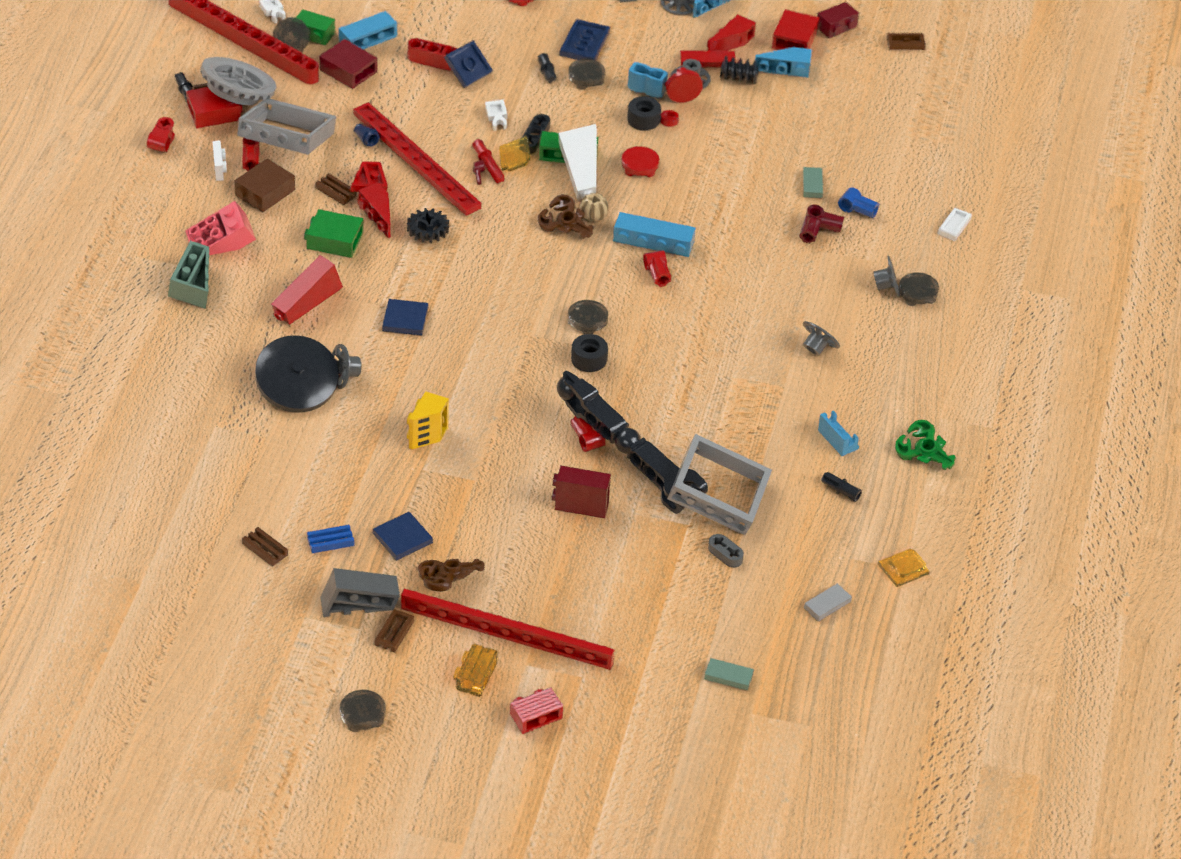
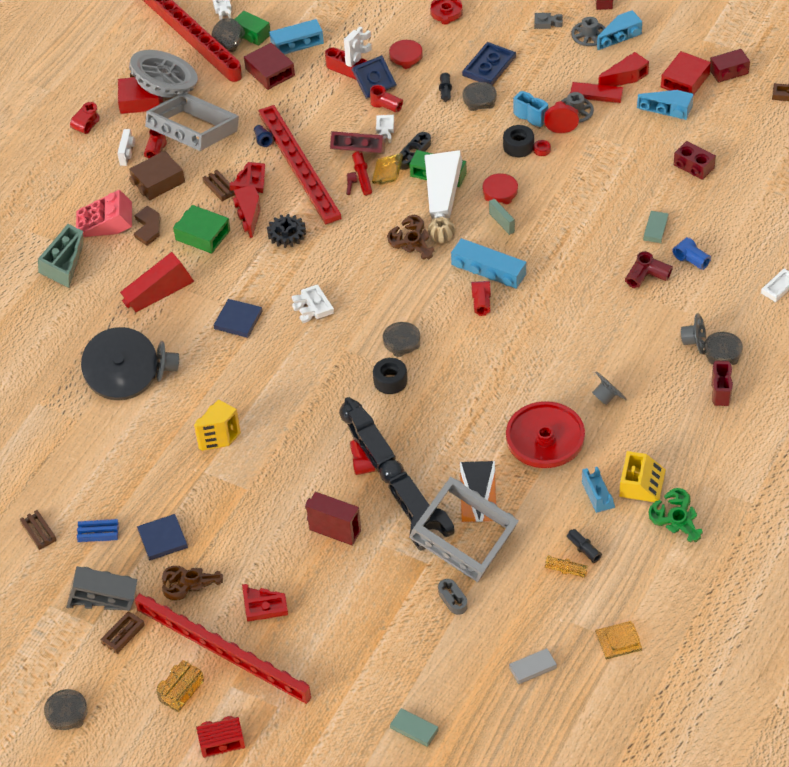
camera: 20 degrees right, 5 degrees up
black axle [174,72,193,102] -> none
black piece [720,56,760,84] -> none
none -> reddish brown tile [134,205,160,246]
none -> red wing [242,584,288,622]
none -> white plate [292,284,334,323]
none -> dark red brick [330,131,386,154]
none -> white plate [344,27,372,67]
none -> red piece [370,85,403,113]
none -> red tile [389,39,423,69]
none -> sticker [460,461,496,522]
none -> sand green tile [489,199,515,235]
none -> red dish [506,401,585,468]
none -> clear yellow pin [545,555,588,578]
none -> yellow slope [619,451,666,502]
none -> dark red brick [673,141,716,180]
none -> dark red brick [711,361,733,406]

